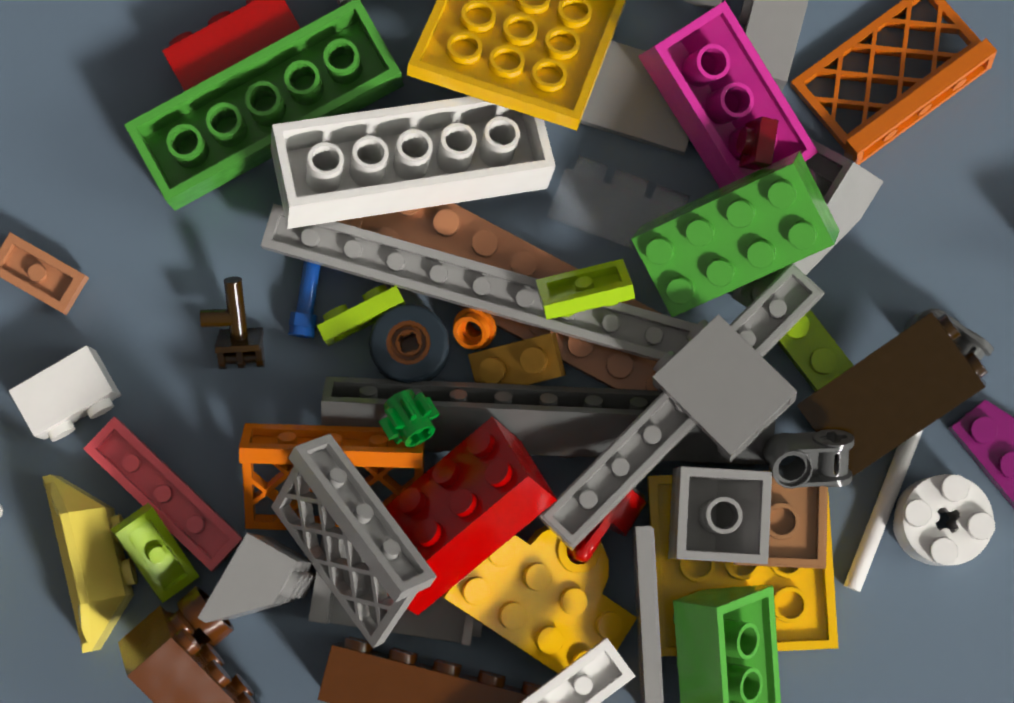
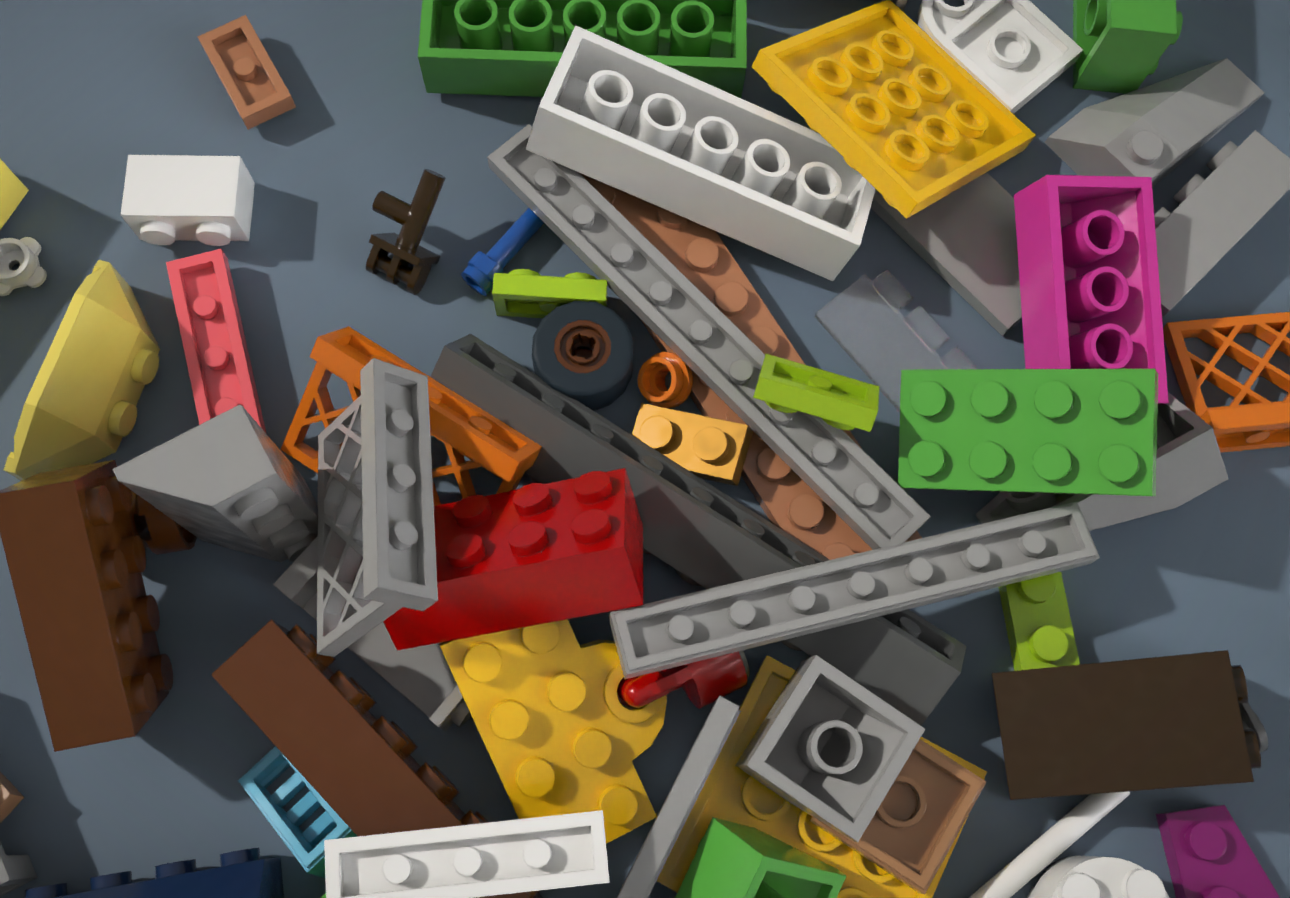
camera: 25 degrees right, 10 degrees down
lime plate [111,503,200,603] -> none
green gear [379,390,440,447] -> none
light grey panel [652,314,797,463] -> none
dark red plate [736,117,779,170] -> none
dark grey piece [763,429,854,489] -> none

